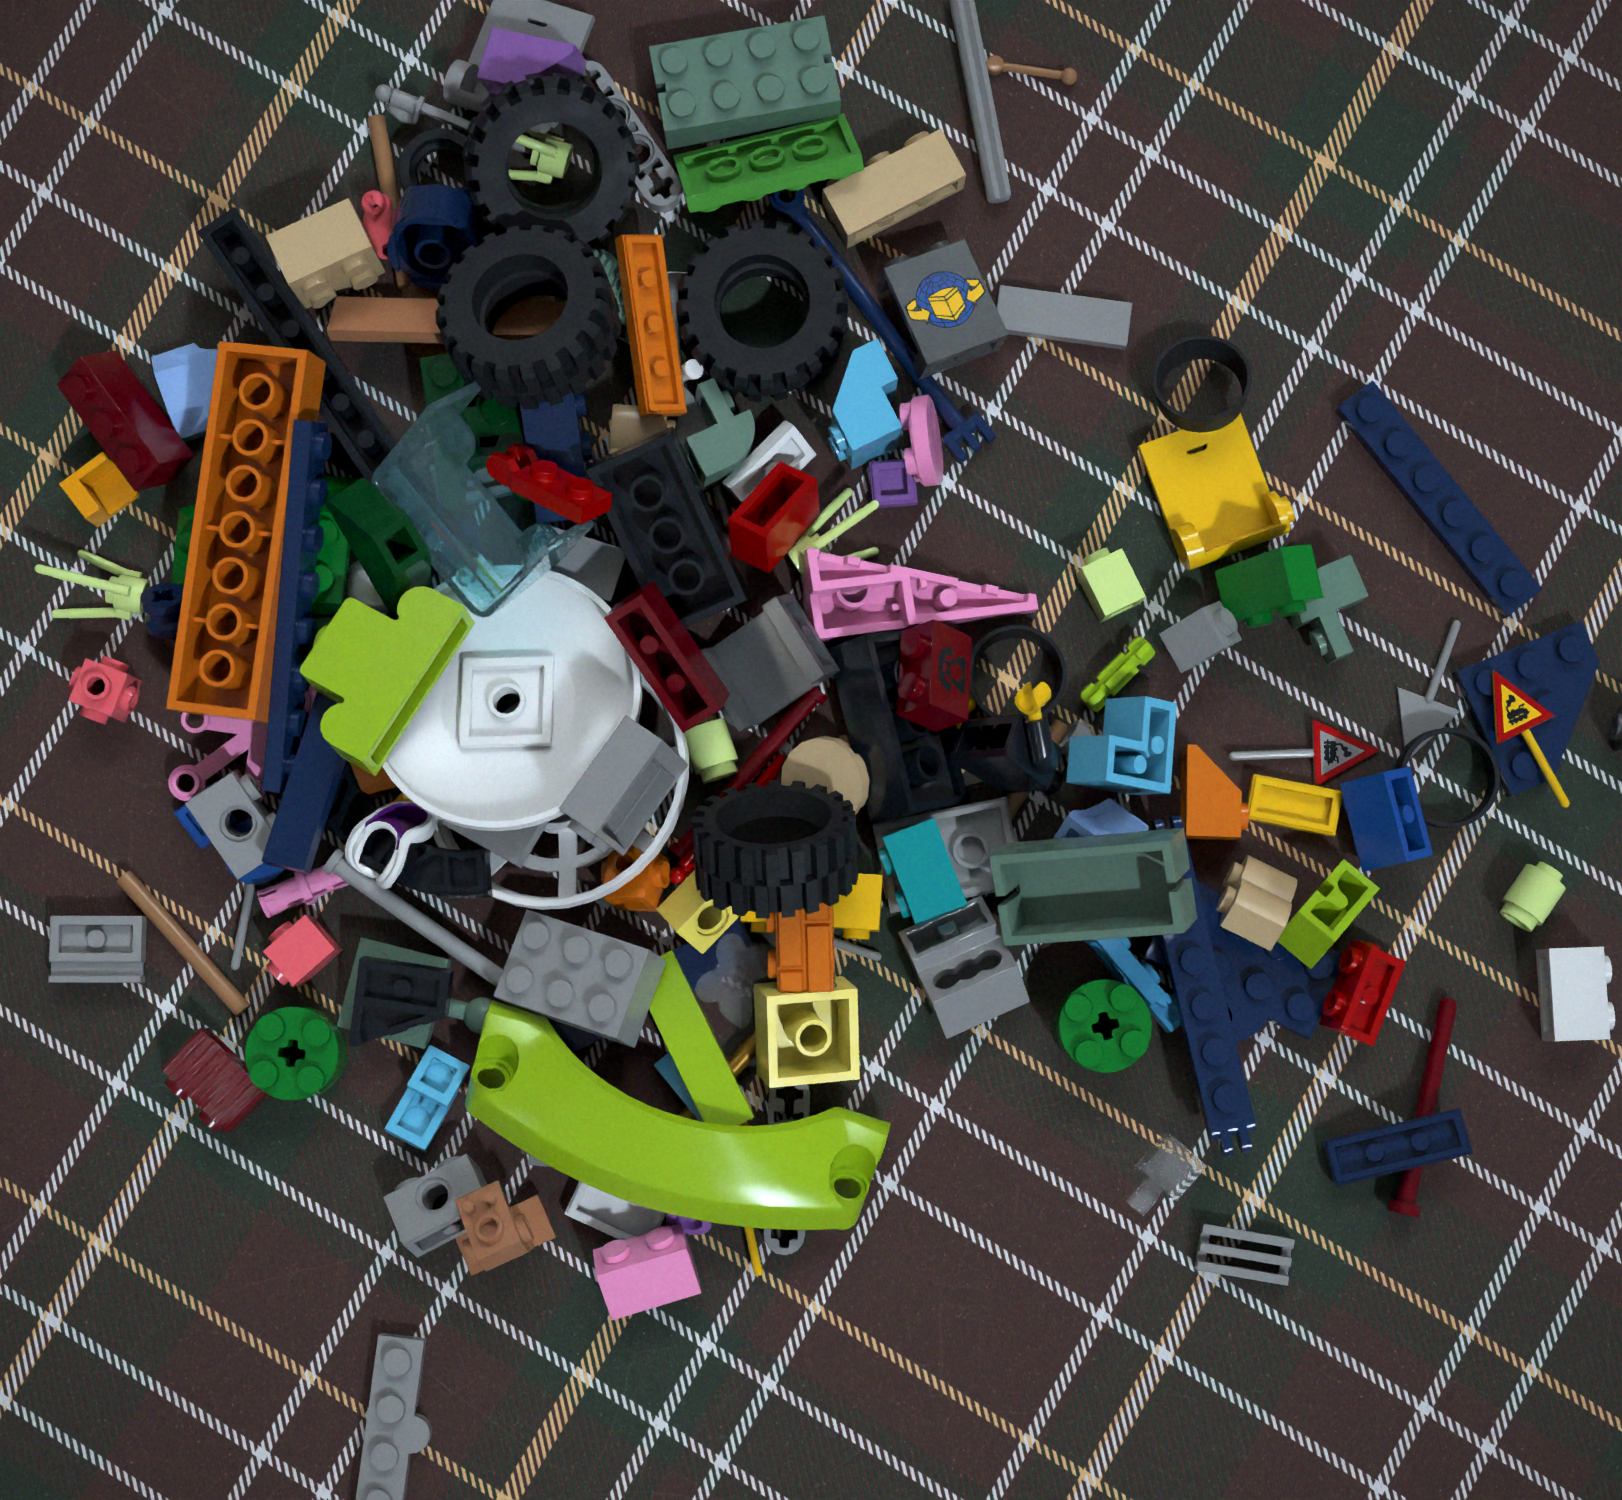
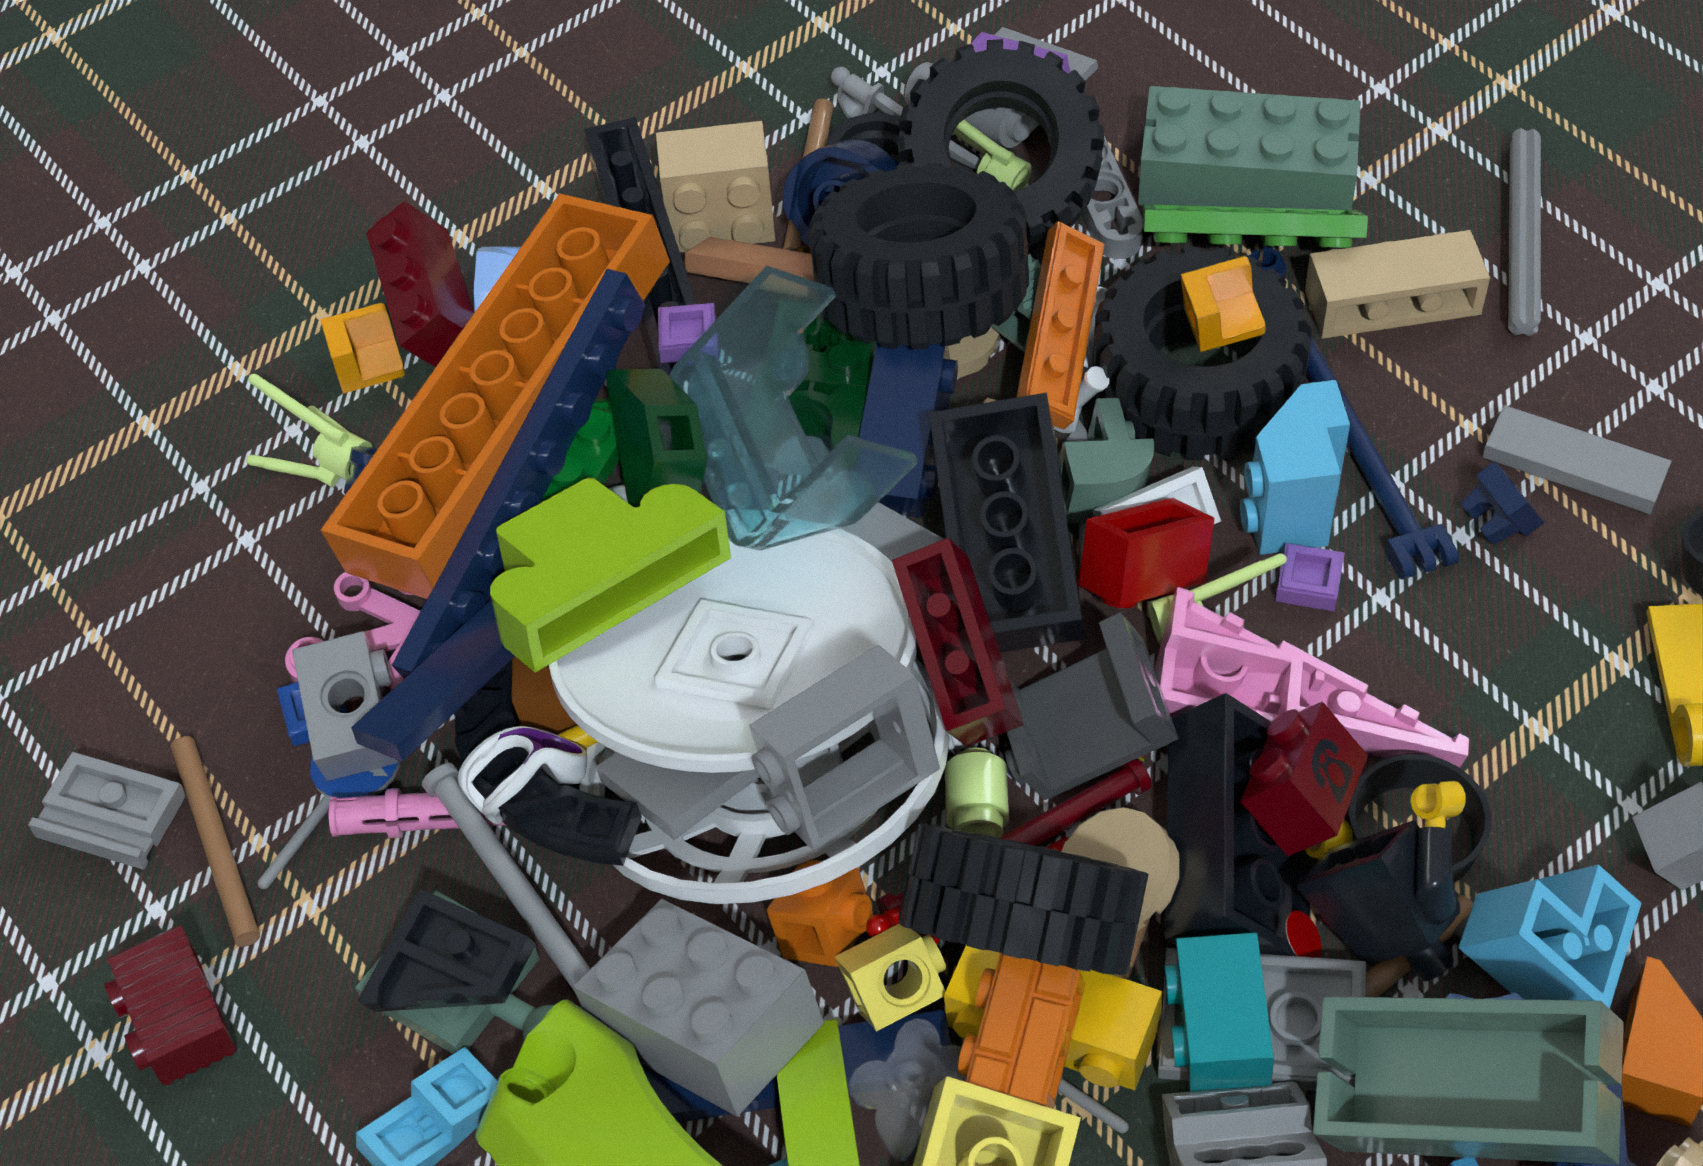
camera: 25 degrees right, 30 degrees down
coral brick [68,656,142,725] -> none
green brick [245,1007,348,1100] -> none
coral brick [263,915,343,987] -> none
coral arm [361,190,393,260] -> none
red hinge [485,443,612,525] -> none
dark grey panel [876,239,1008,380] -> none
bright pink tile [899,395,943,487] -> none
medium nougat hinge [986,55,1077,85] -> none
yellowish green brick [1076,547,1146,623] -> none
lime axle [1079,636,1155,712] -> none
none -> medium lavender tile [658,303,718,363]
none -> light orange panel [1181,256,1266,352]
none -> red sticker [1286,911,1322,958]
none -> dark blue tile [1461,461,1545,544]

